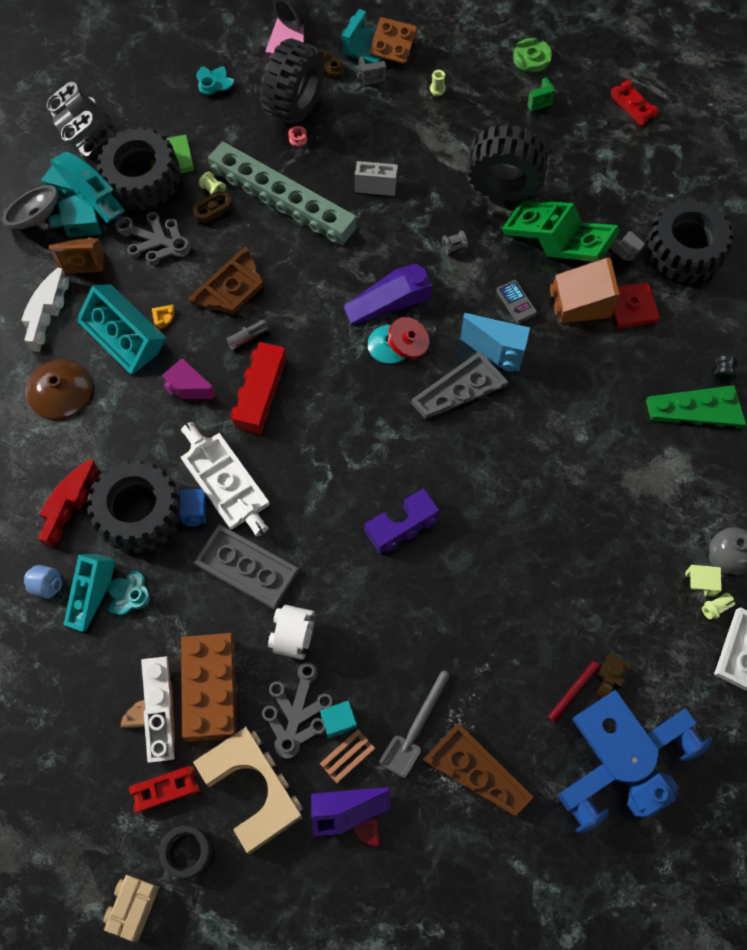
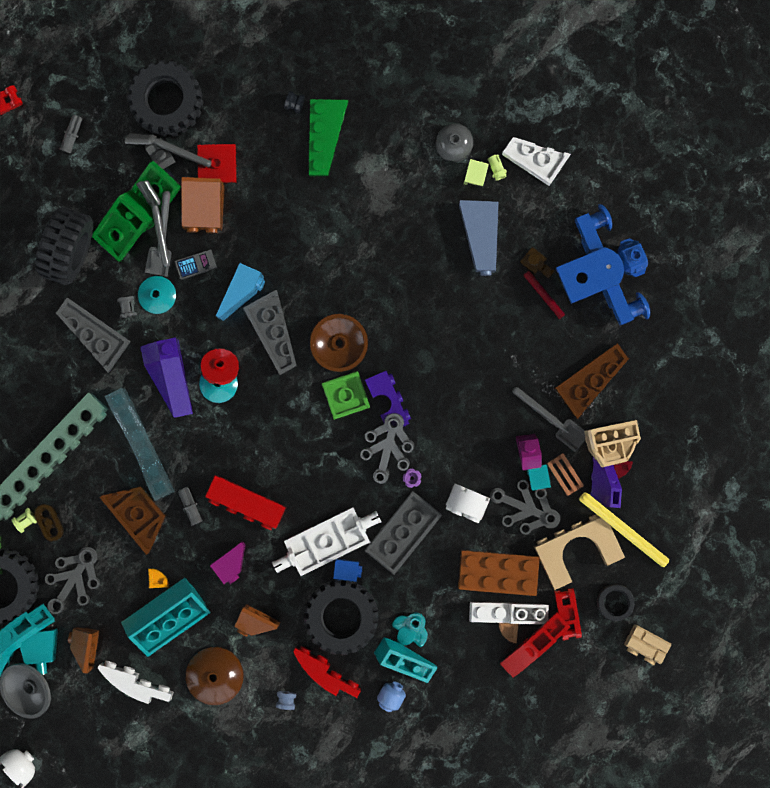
camera: 80 degrees left, 20 degrees up
light grey hinge [355,161,398,196] -> none
none -> dark grey wing [56,298,131,373]
none -> dark grey axle [59,115,82,154]
none -> clear light blue arch [105,388,175,501]
none -> dark grey piece [125,132,211,167]
none -> dark grey piece [136,180,170,267]
none -> teal dish [138,276,176,314]
none -> dark grey piece [145,191,171,277]
none -> dark orange slope [235,605,281,636]
none -> sand blue wheel [276,691,297,710]
none -> reddish brown dish [310,314,368,372]
none -> bright green tile [322,371,370,420]
none -> dark grey plant [360,413,414,484]
none -> medium lavender plate [403,469,421,488]
none -> sand blue slope [459,200,498,276]
none -> red slope [500,612,570,678]
none -> magenta slope [516,434,542,470]
none -> light yellow axle [579,492,669,567]
none -> tan wedge [584,420,641,467]

